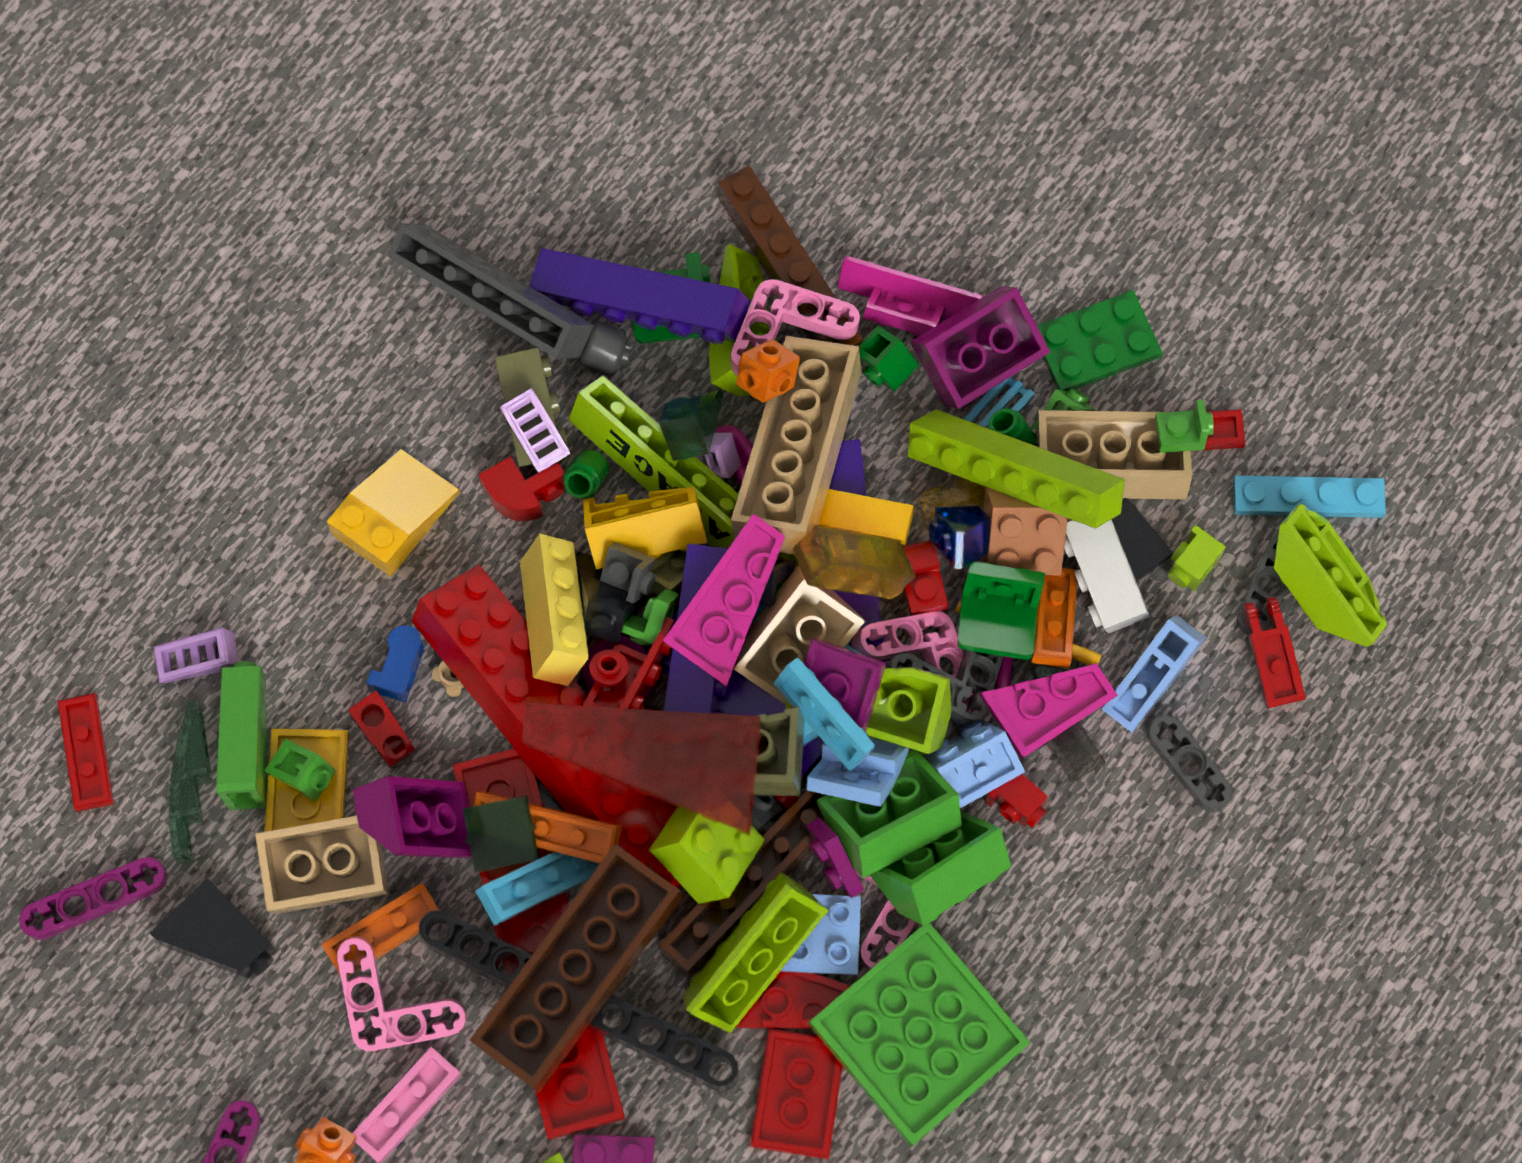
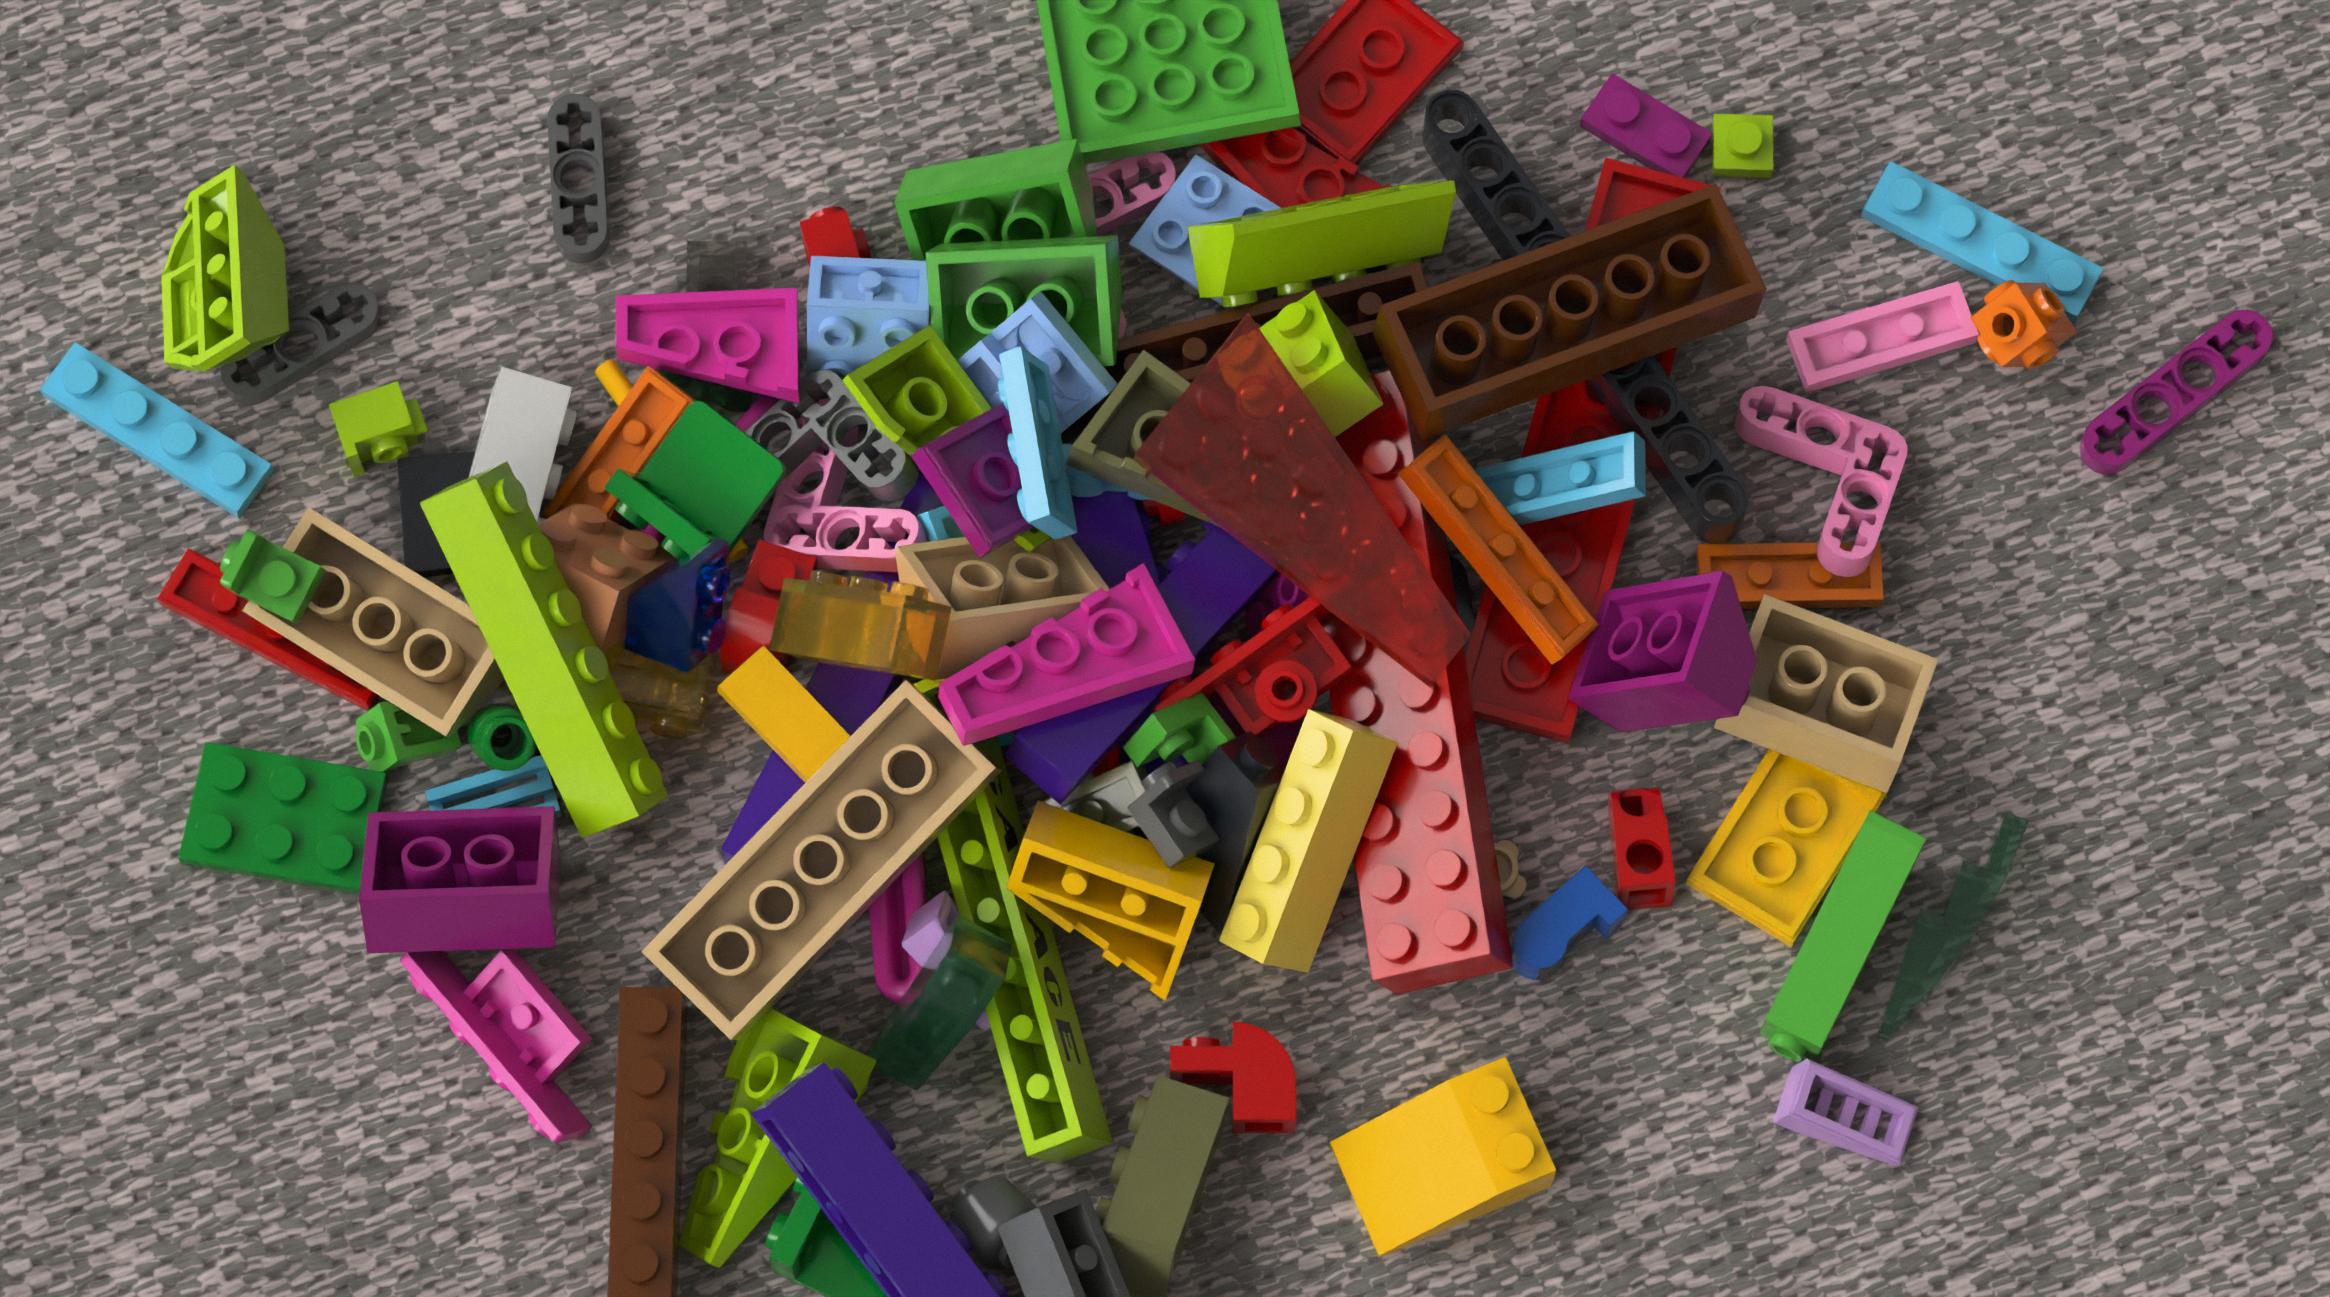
camera: 150 degrees left, 0 degrees up
magenta beam [19,857,167,940] -> none
red tile [57,693,114,812] -> none
black slope [150,879,276,978] -> none
bright green bracket [264,739,335,802] -> none
clear green piece [463,796,539,872] -> none
lavender slope [499,388,571,473] -> none
green brick [563,450,609,498] -> none
bright pink beam [730,279,860,375] -> none
orange brick [736,339,800,403] -> none
magenta plate [806,817,864,898] -> none
green brick [859,325,919,392] -> none
light blue slope [1102,615,1207,733] -> none
red hinge [1243,596,1306,708] -> none

